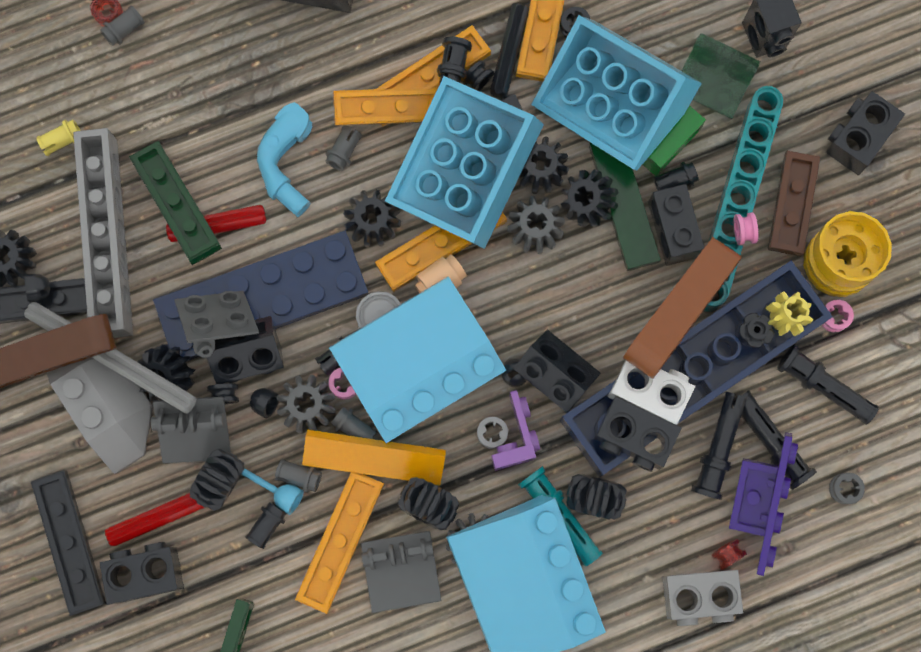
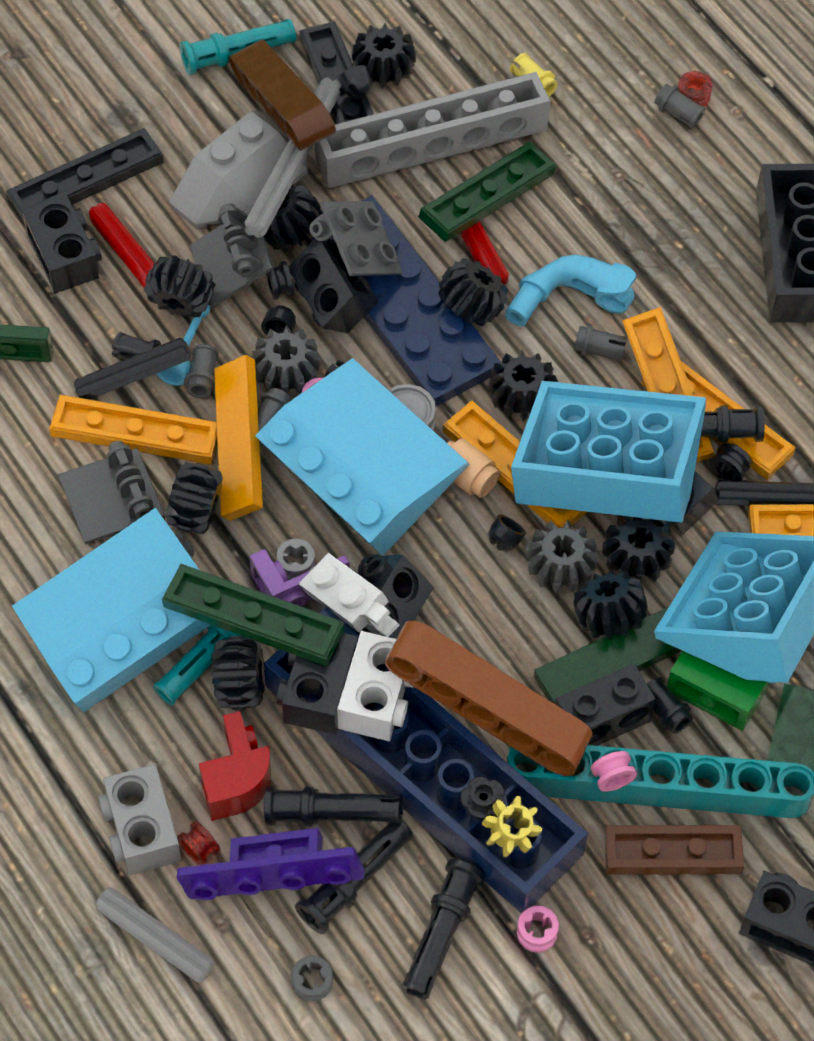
camera: 75 degrees right, 20 degrees down
yellow wheel [803,211,892,297] -> none
none -> black axle [74,338,191,400]
none -> light grey axle [95,887,213,982]
none -> dark green tile [162,564,345,667]
none -> red brick [199,711,271,821]
none -> white plate [299,553,399,637]
none -> black gear [438,258,508,326]
none -> black hinge [488,514,526,552]

